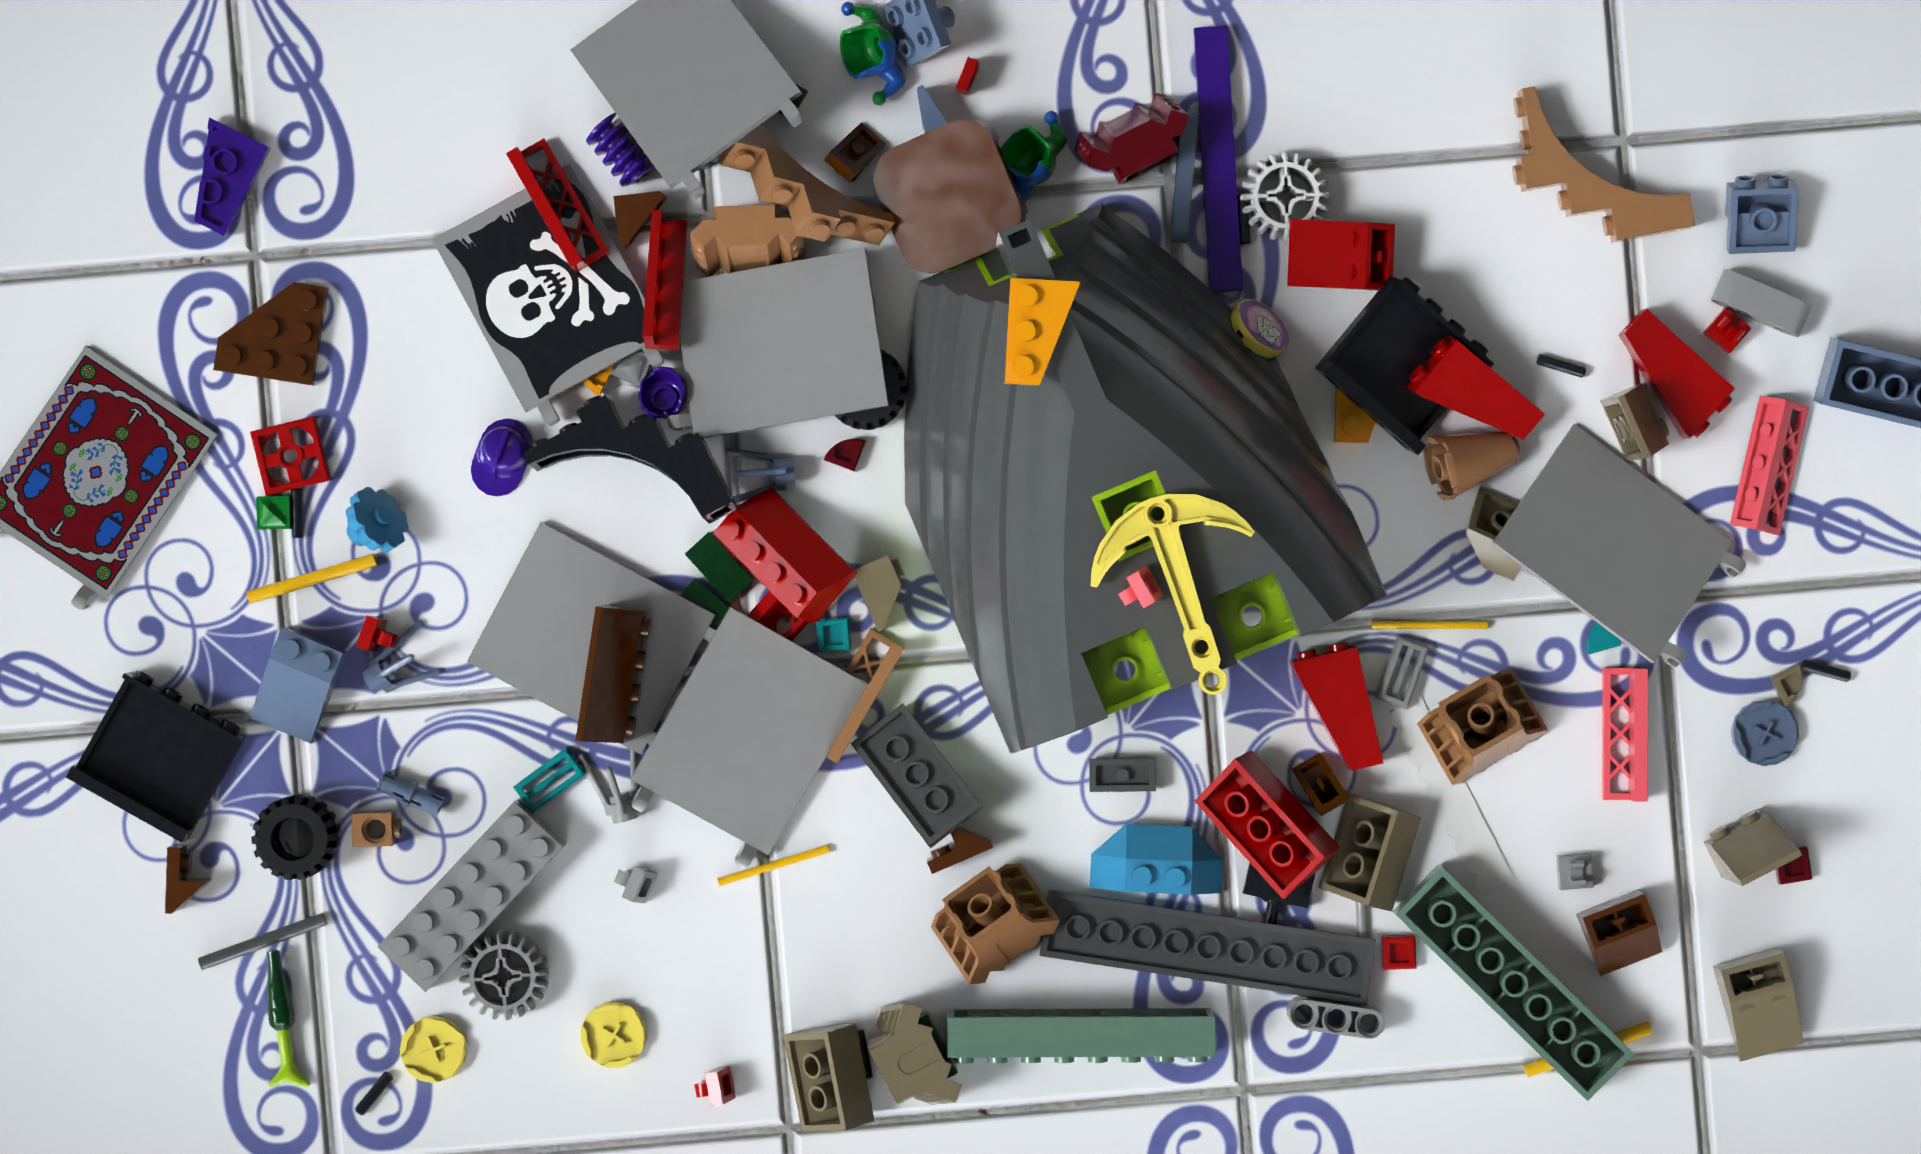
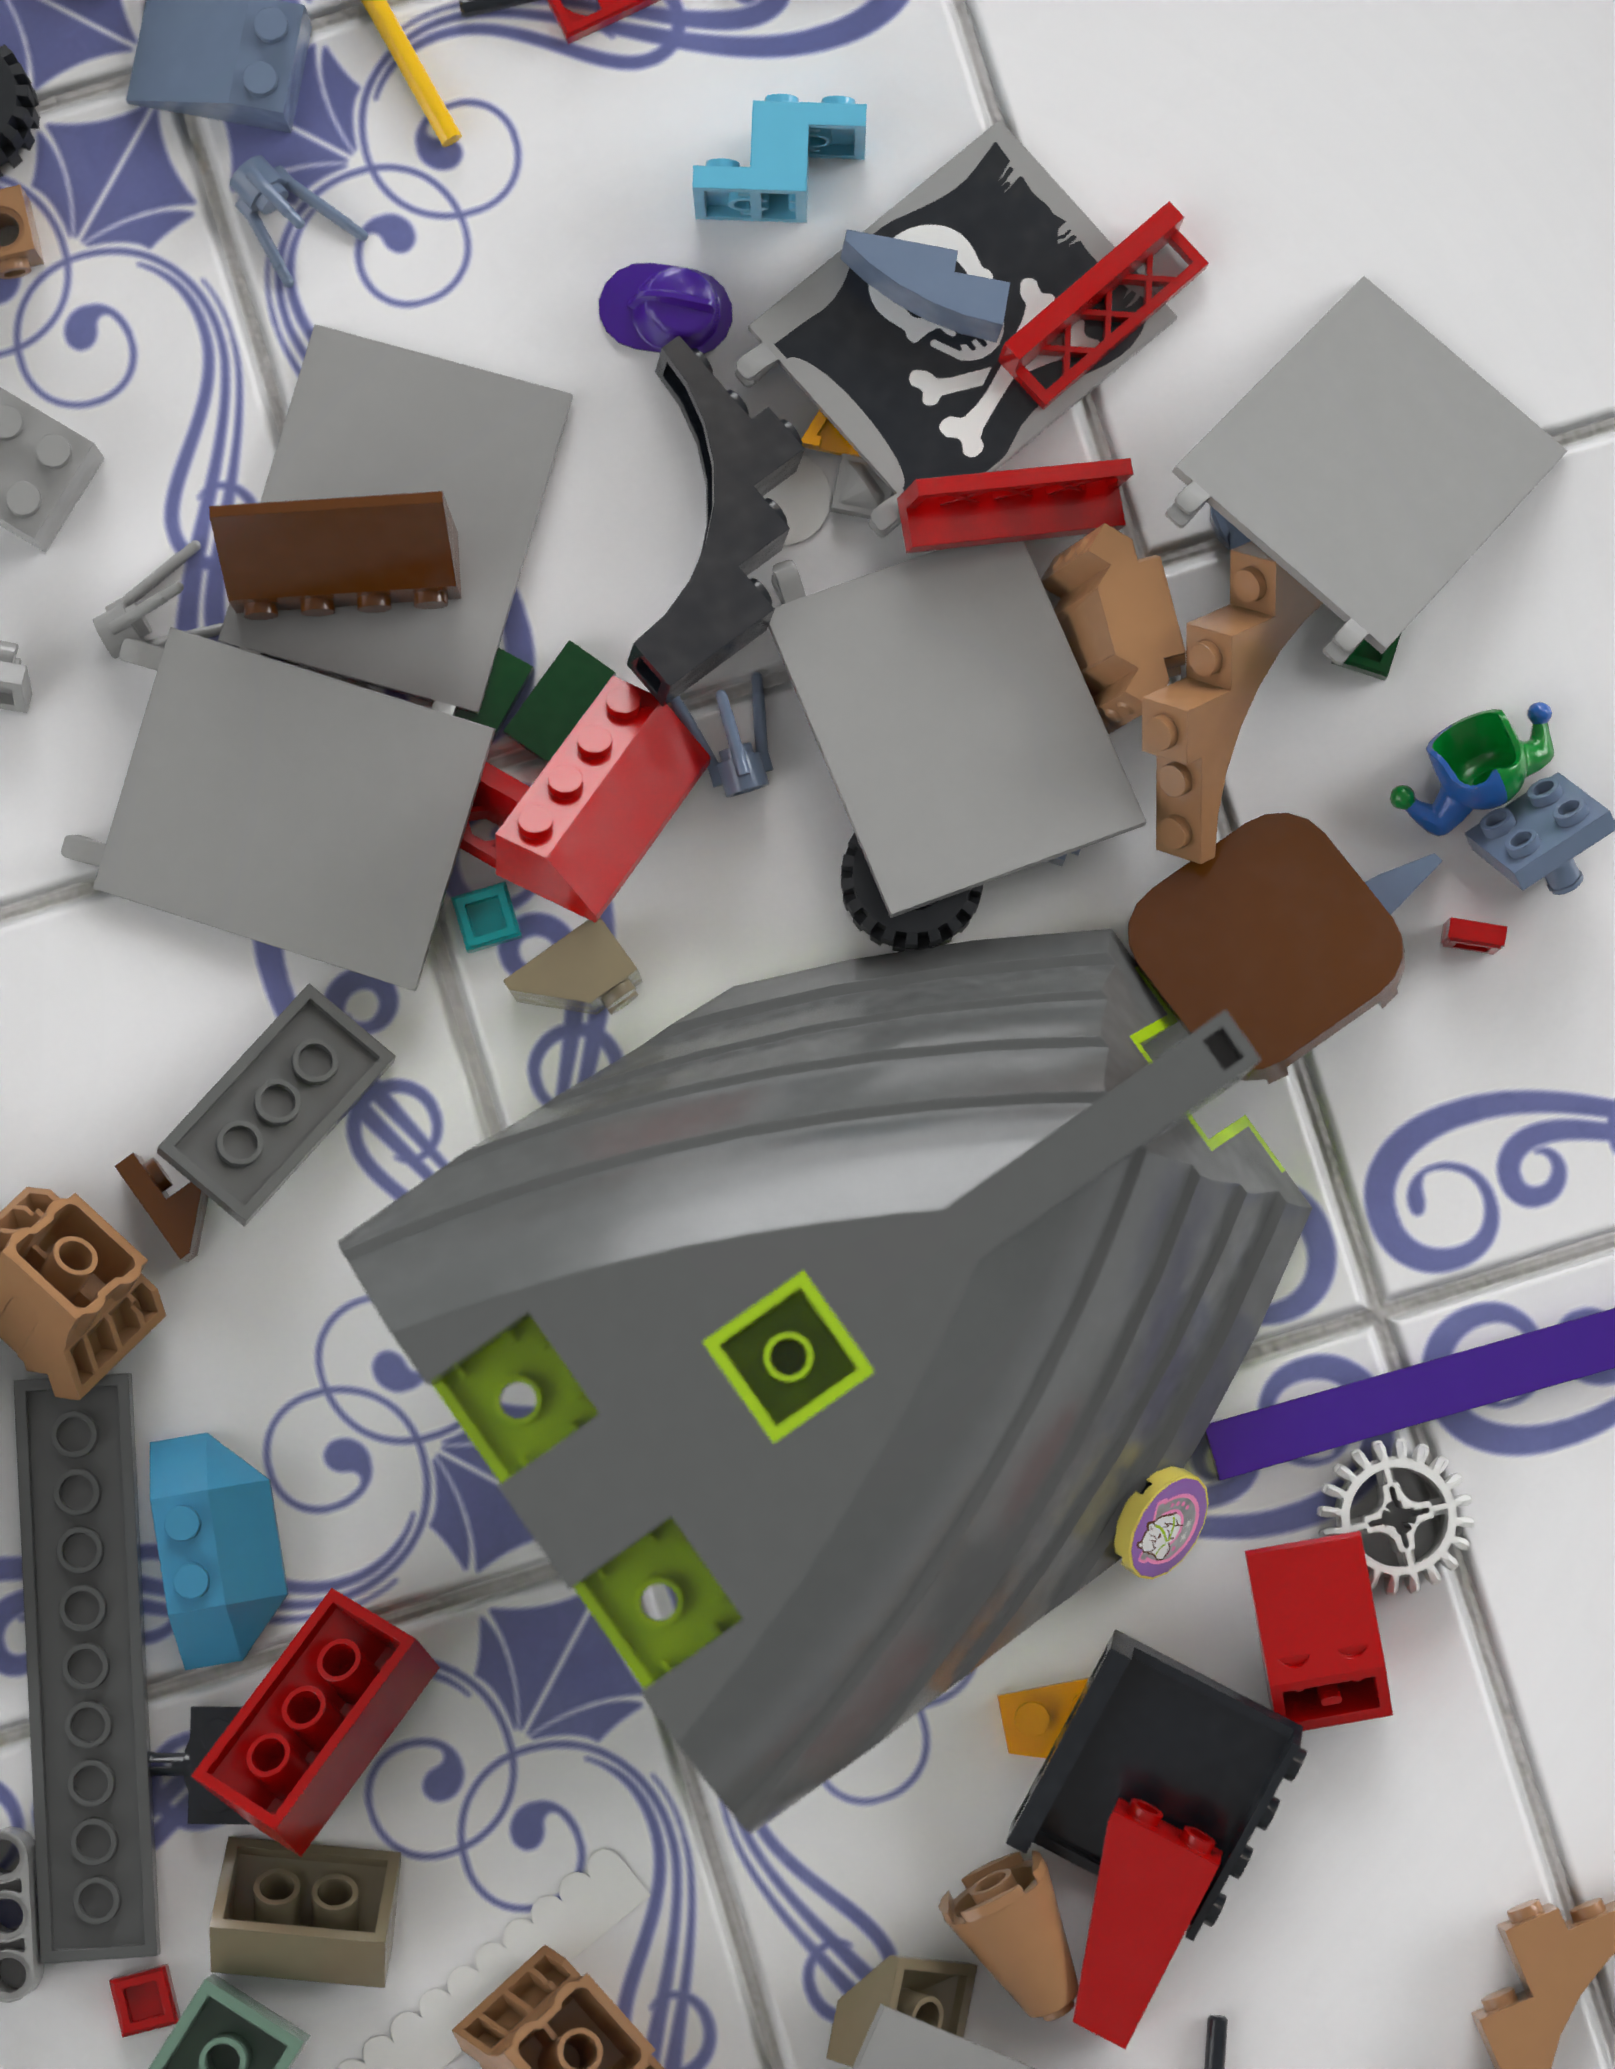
camera: 80 degrees right, 5 degrees down
dark azure plant [345,487,409,553] -> none
red tile [355,615,398,652] -> none
sand blue pin [376,771,445,817] -> none
teal tile [513,747,586,813] -> none
dark purple piece [586,113,655,187] -> none
reddish brown slope [613,191,667,249] -> none
dark purple hair [638,366,688,419] -> none
yellow axle [717,844,830,886] -> none
reddish brown slope [824,122,886,182] -> none
dark red tile [824,438,866,472] -> none
medium nougat fence [826,628,905,764] -> none
green piece [1001,111,1067,201] -> none
light orange wing [1004,278,1080,386] -> none
dark red slope [1074,93,1189,185] -> none
dark grey plate [1089,757,1156,792] -> none
light yellow piece [1090,494,1255,695] -> none
coral tile [1119,565,1164,608] -> none
sand blue beam [1170,114,1198,244] -> none
black piece [1237,194,1251,245] -> none
red slope [1289,642,1384,771] -> none
reddish brown slope [1292,753,1350,816] -> none
light grey piece [1355,893,1369,938] -> none
yellow axle [1371,621,1488,629] -> none
light grey tile [1375,636,1429,709] -> none
none -> medium azure bracket [692,94,867,223]
none -> sand blue slope [840,229,1010,343]

